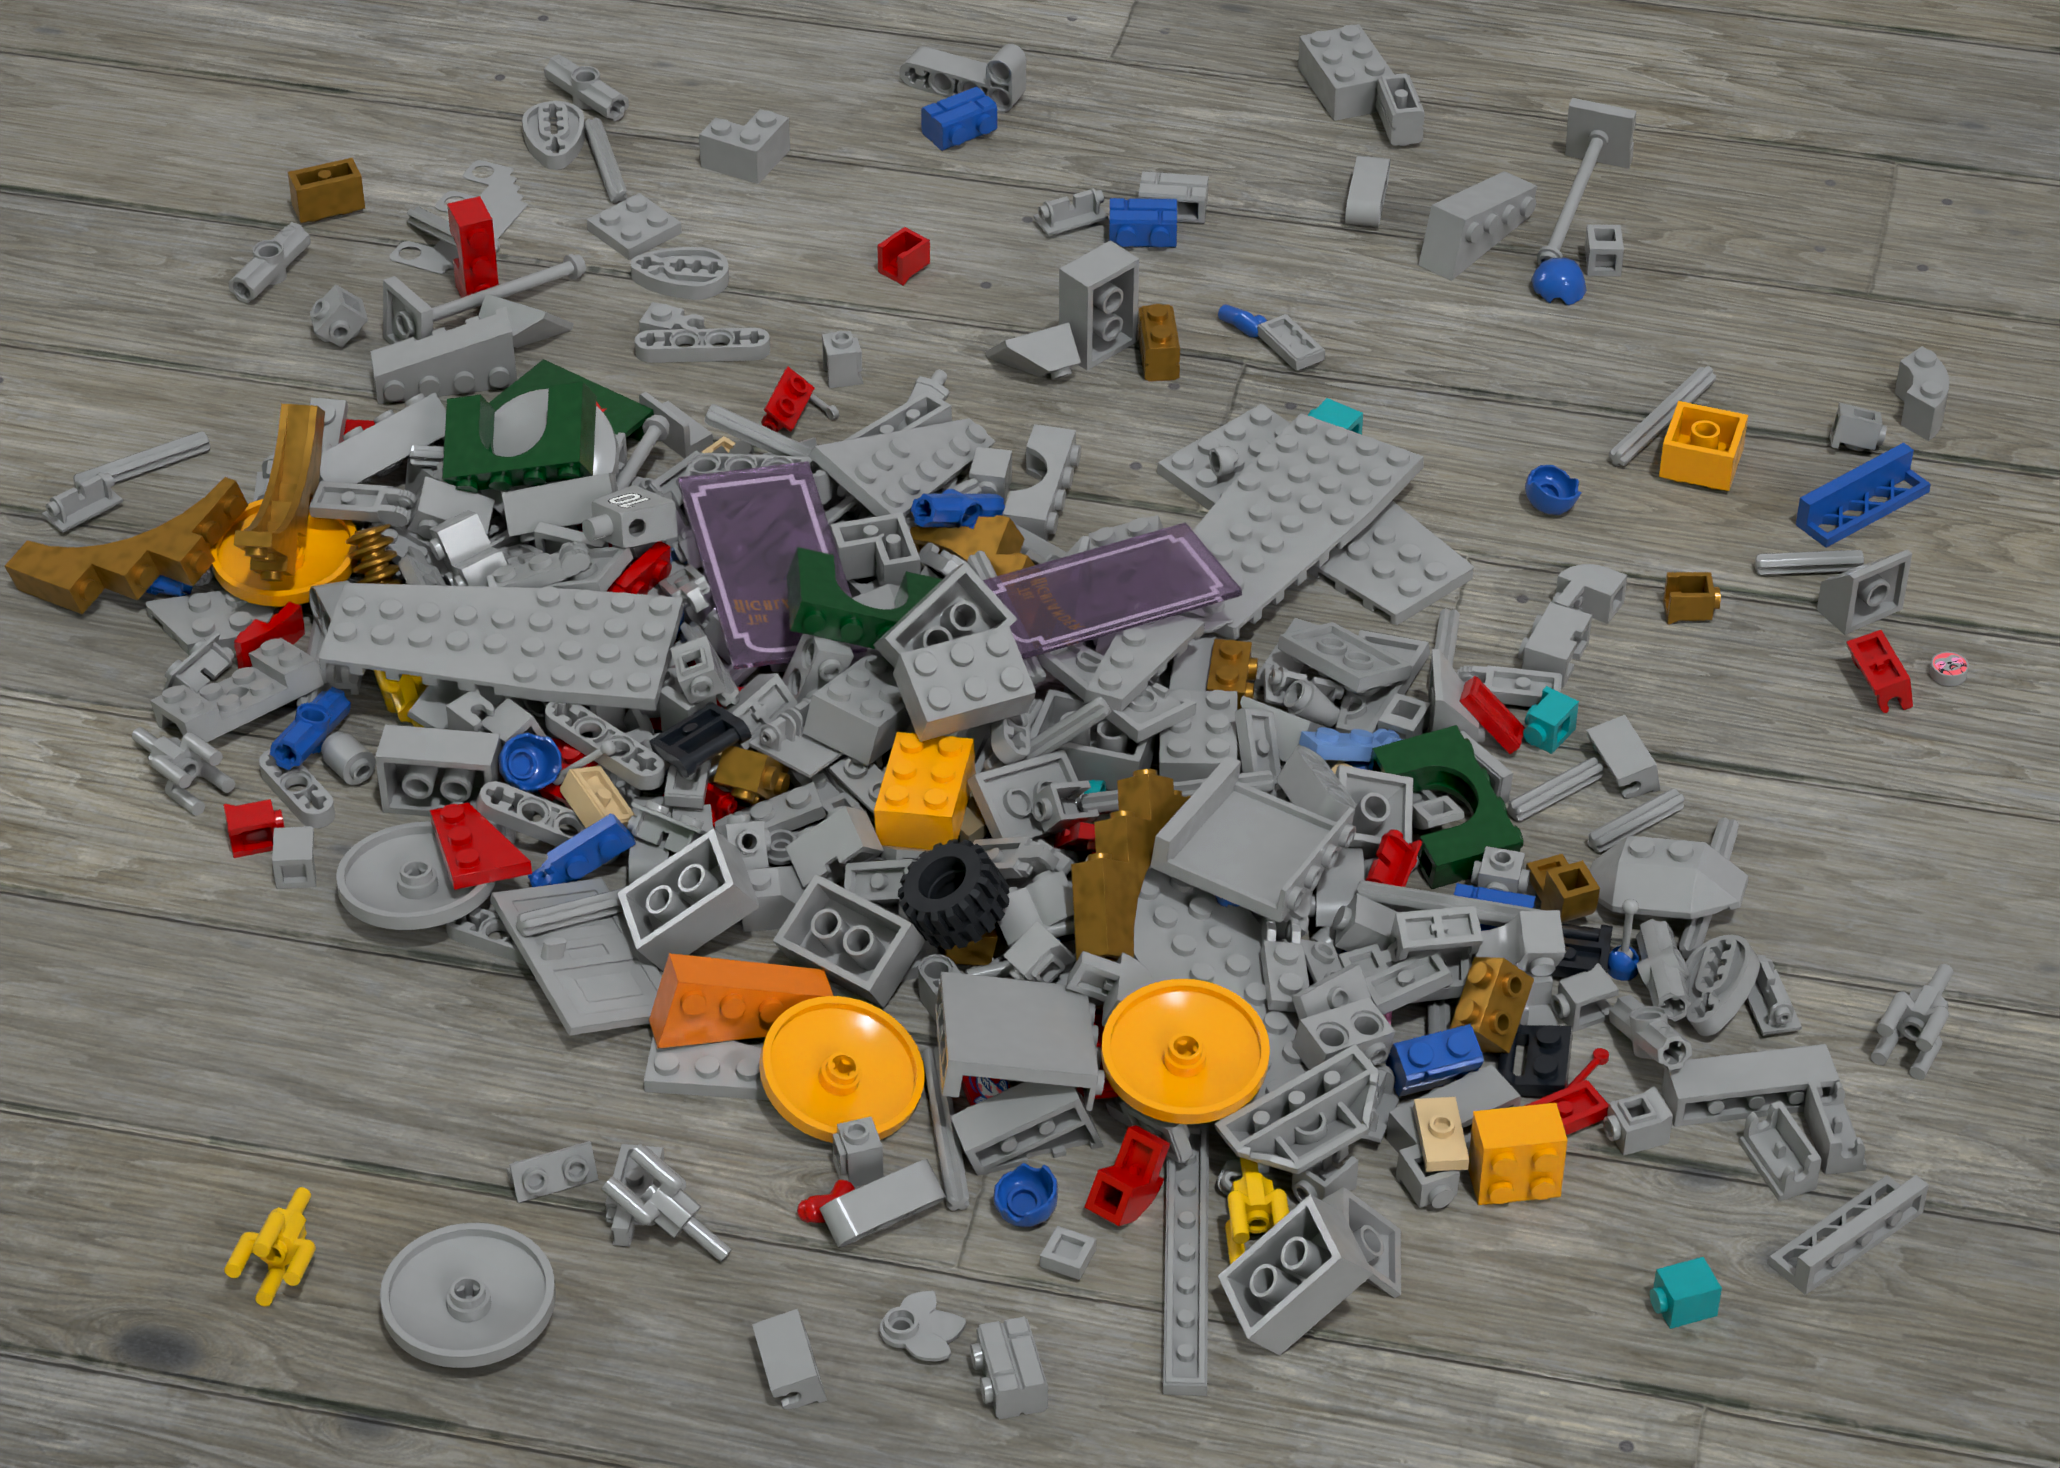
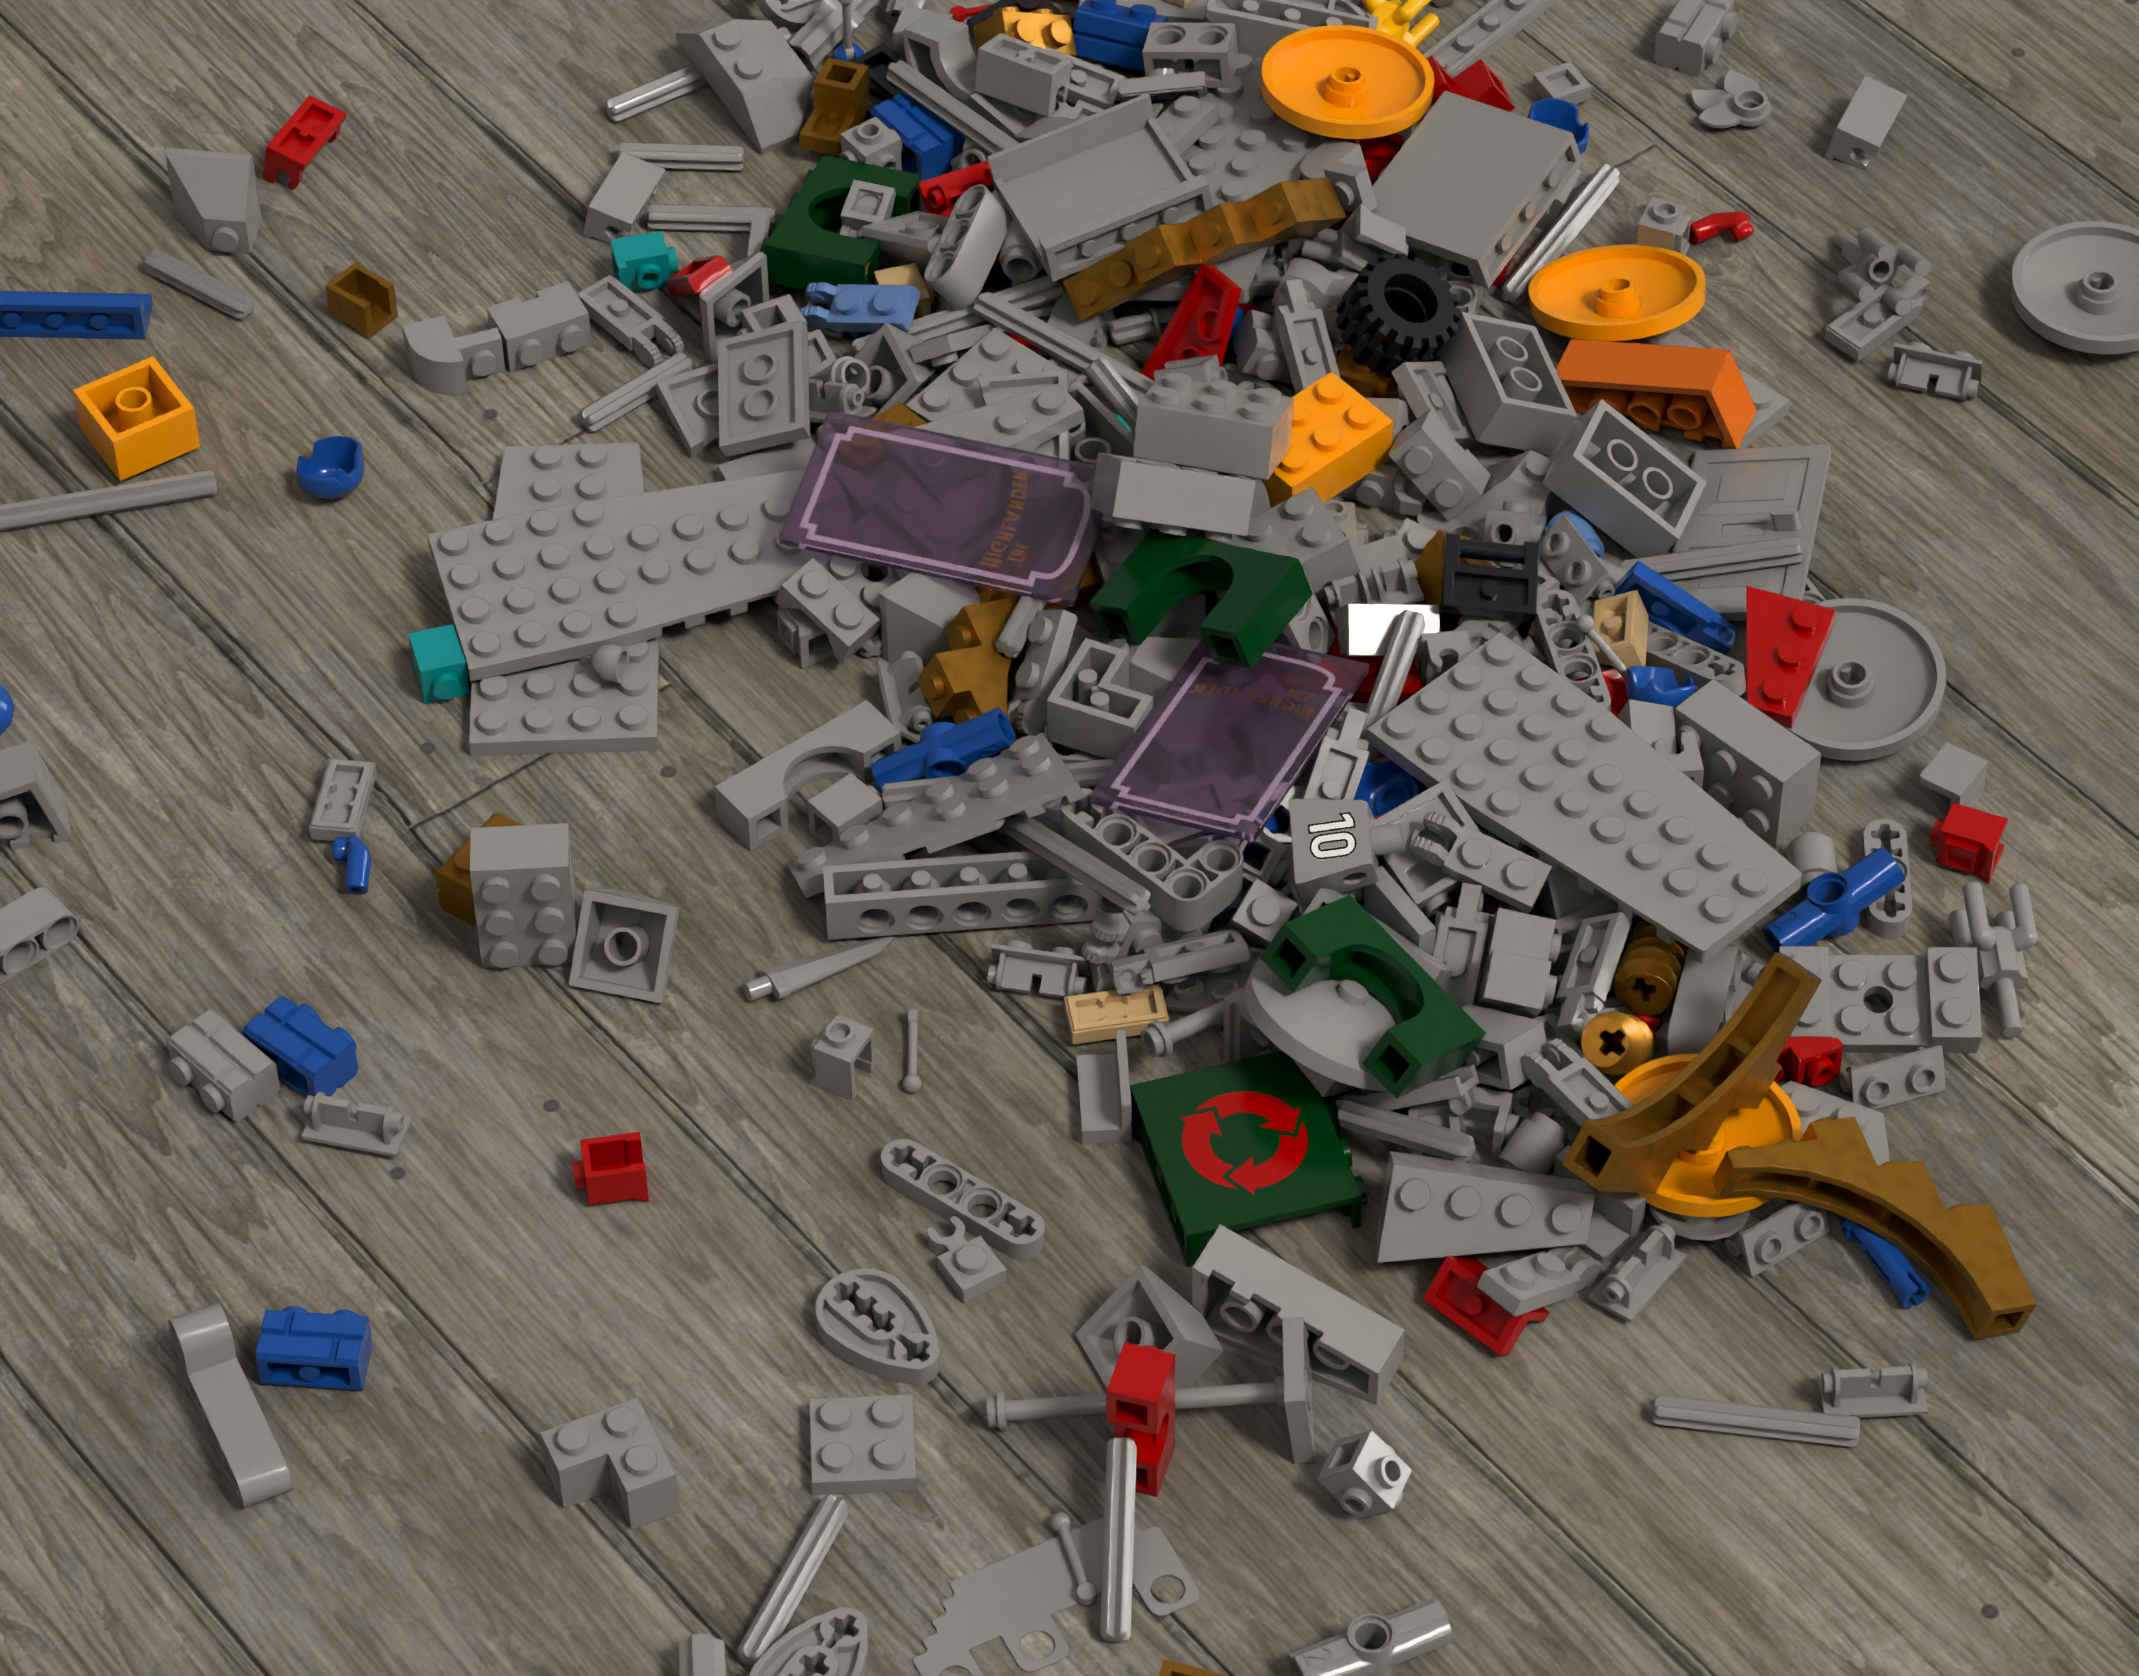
camera: 140 degrees left, 5 degrees up
light grey window [670,635,726,704] -> none
red hinge [761,366,815,432] -> none
light grey beam [819,1159,946,1248] -> none
light grey tile [1929,651,1969,686] -> none

